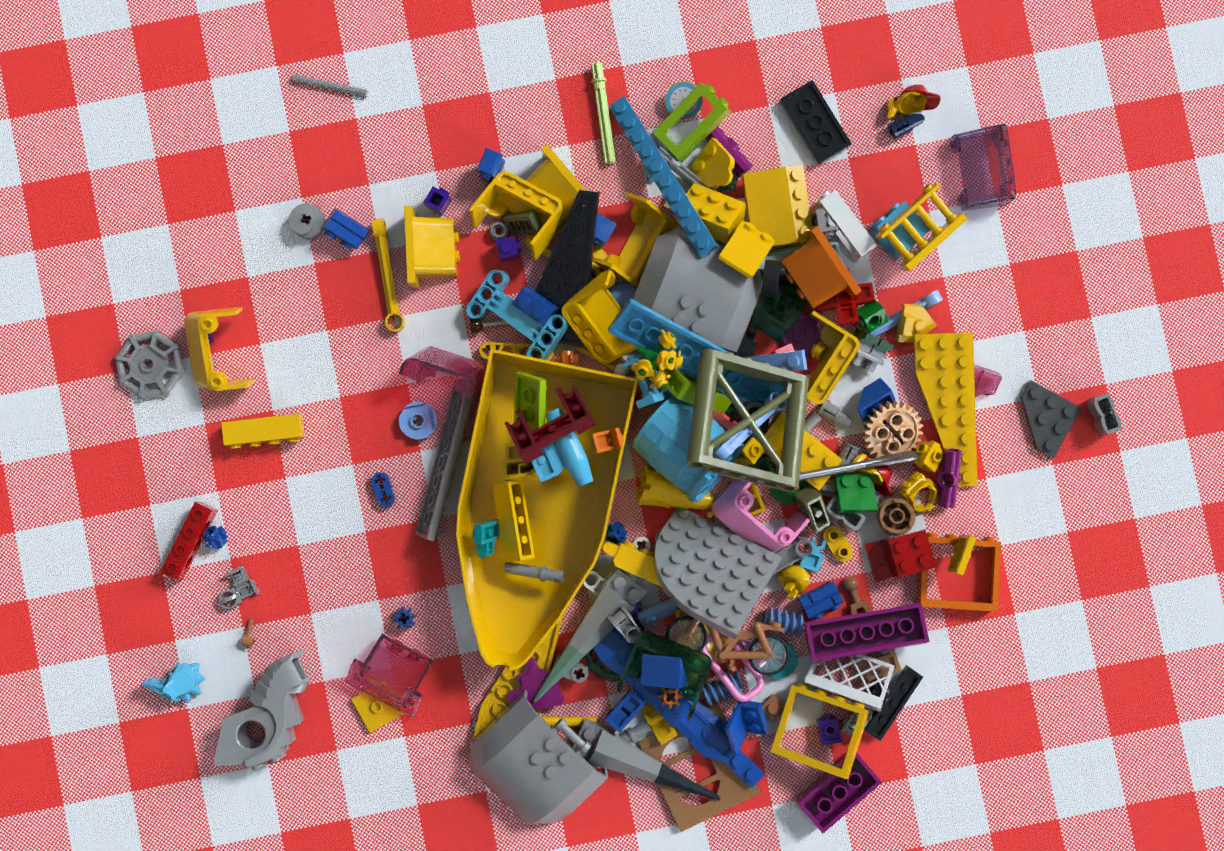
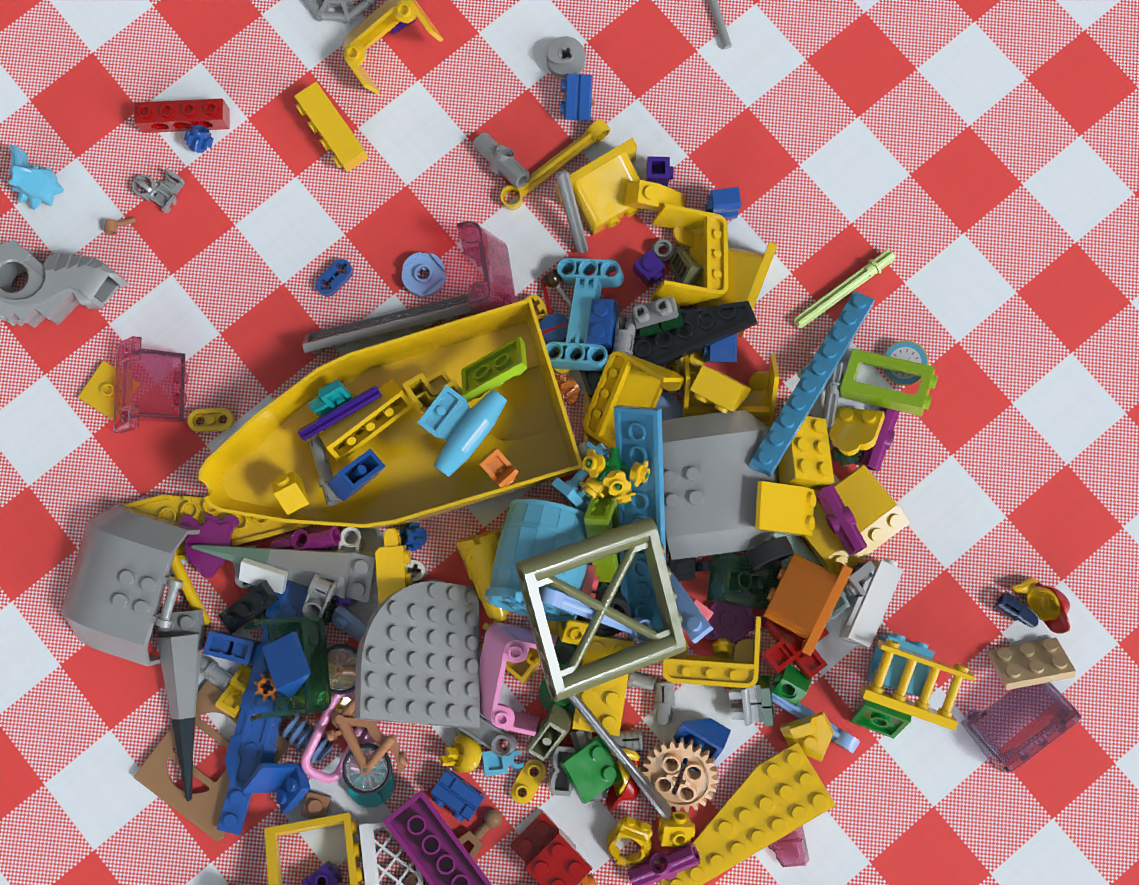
camera: 65 degrees right, 5 degrees down
blue gear [392,606,417,630] -> none
dark red wedge [505,385,597,464] -> none
medium blue piece [762,606,804,638] -> none
black plate [779,80,852,165] -> none
medium nougat cone [876,498,915,536] -> none
none -> yellow plate [188,408,235,433]
none -> black plate [218,580,279,634]
none -> white tile [239,558,288,594]
none -> magenta piece [270,526,341,550]
none -> yellow slope [271,471,309,515]
none -> dark purple axle [298,386,382,441]
none -> blue brick [328,449,385,502]
none -> light grey piece [473,132,531,188]
none -> blue piece [539,279,569,344]
none -> light grey axle [555,170,588,253]
none -> light grey hinge [612,314,636,355]
none -> yellow slope [624,180,686,212]
none -> light grey hips [632,296,684,337]
none -> yellow slope [690,365,753,414]
none -> magenta piece [815,485,867,556]
none -> green plate [850,699,912,739]
none -> tan plate [988,637,1076,690]

